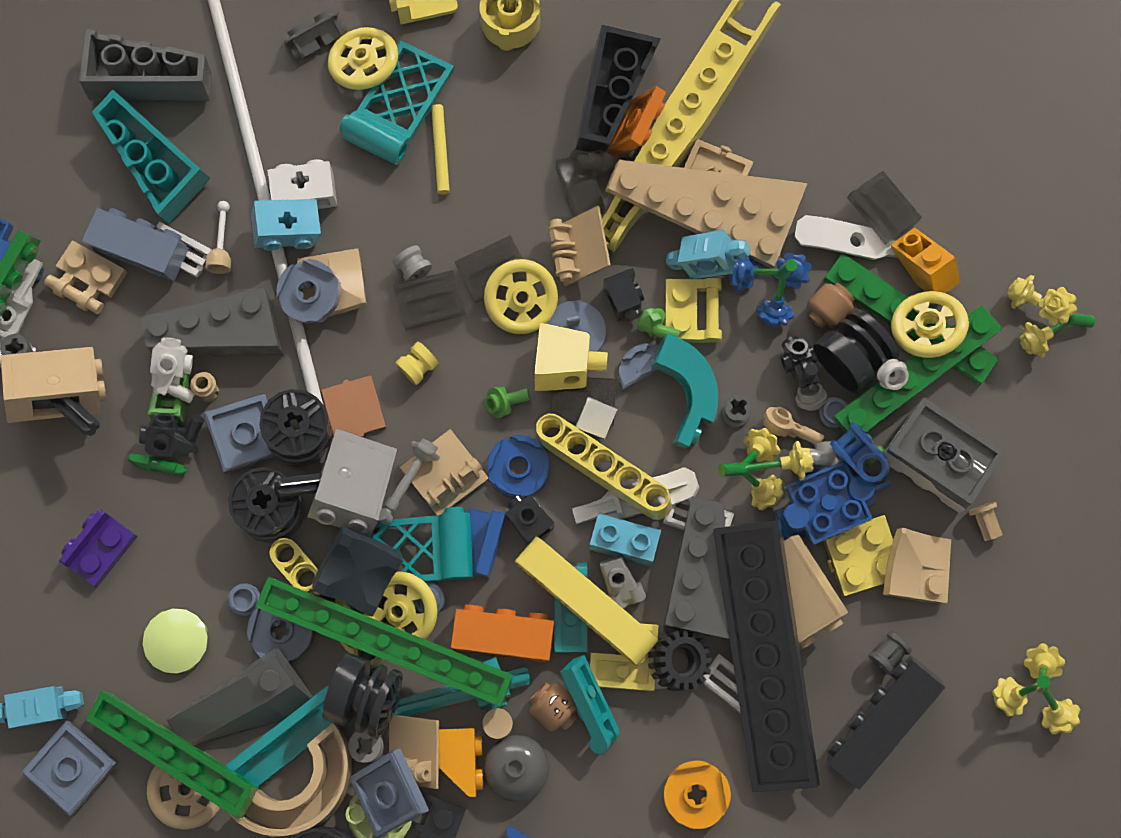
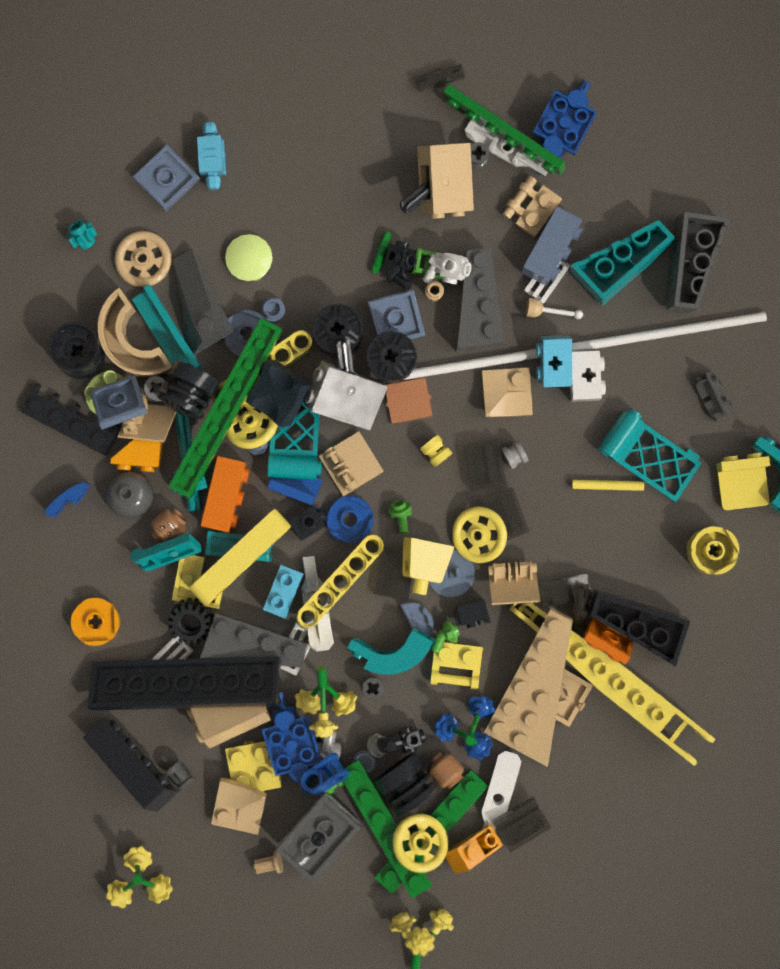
camera: 90 degrees right, 10 degrees up
dark purple bracket [59,509,138,588] -> none
green plate [86,690,259,818] -> none
sand blue plate [276,259,341,324] -> none
light yellow plate [328,27,398,90] -> none
light grey piece [378,438,440,525] -> none
tan piece [483,708,513,739] -> none
white slope [576,397,617,438] -> none
light grey plate [600,555,646,608] -> none
medium azure piece [666,230,750,279] -> none
tan plate [763,407,824,445] -> none
white plate [877,359,909,390] -> none

